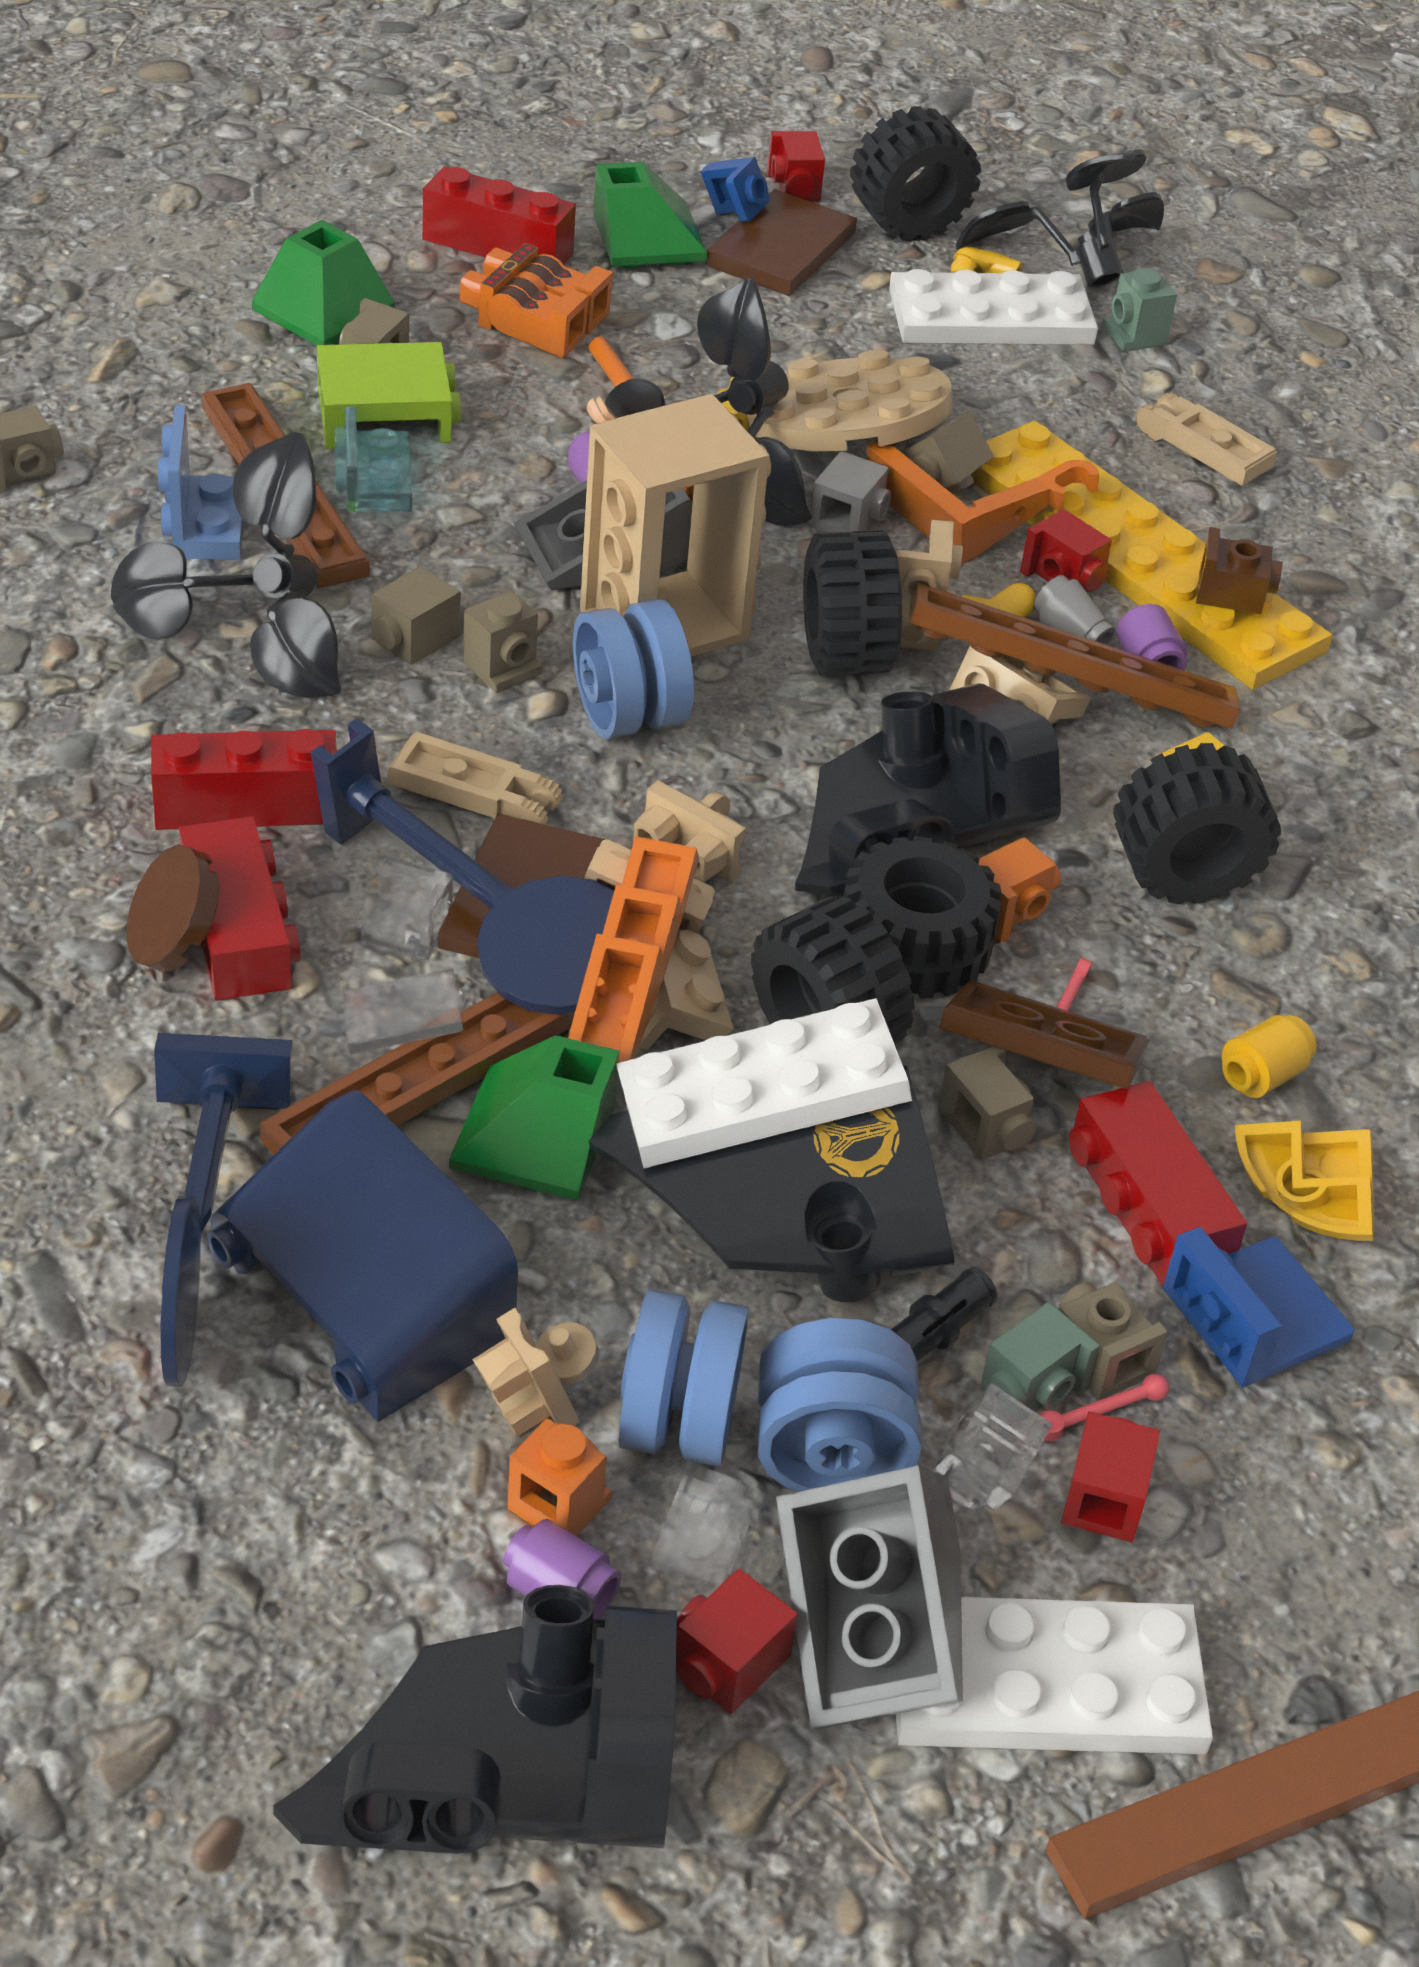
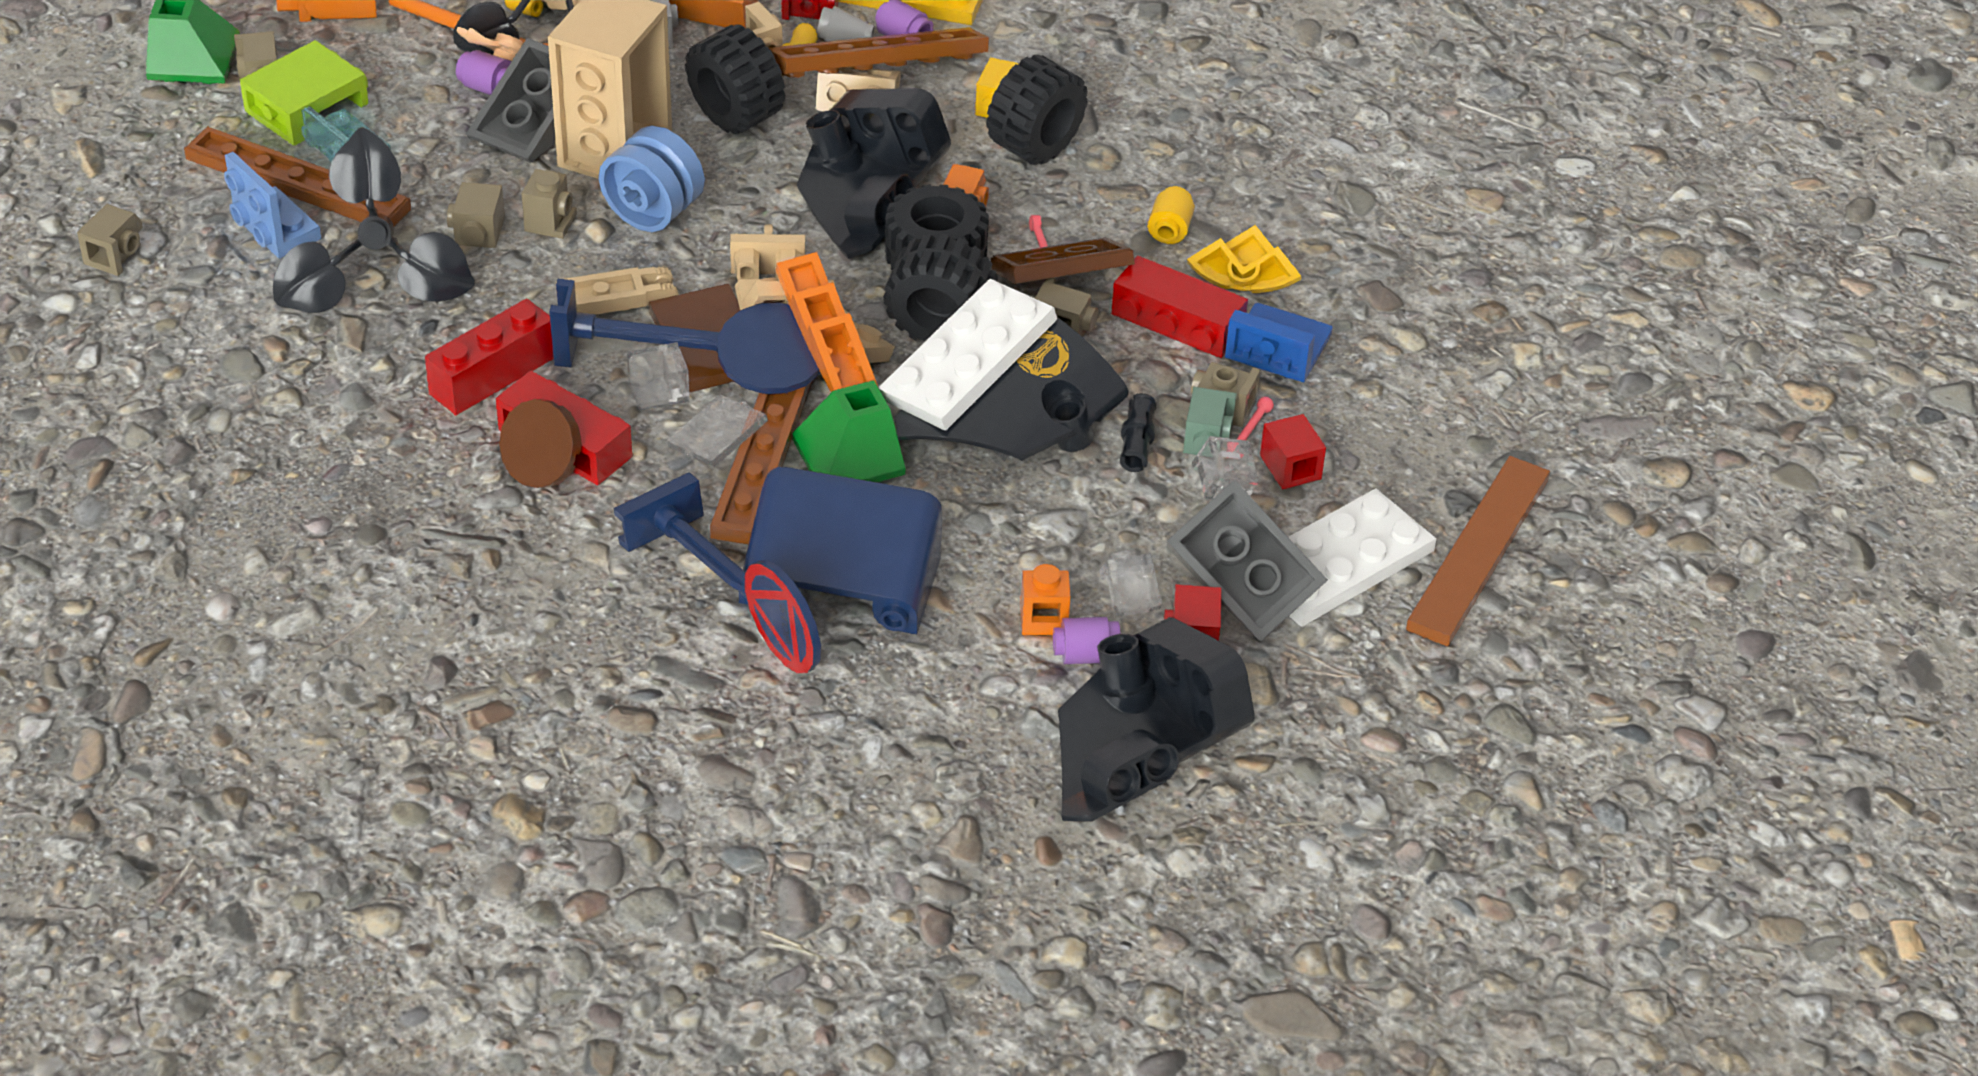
camera: 35 degrees left, 0 degrees up
tan hips [472,1308,599,1437] -> none
medium blue wheel [618,1289,749,1467] -> none
medium blue wheel [758,1318,922,1492] -> none

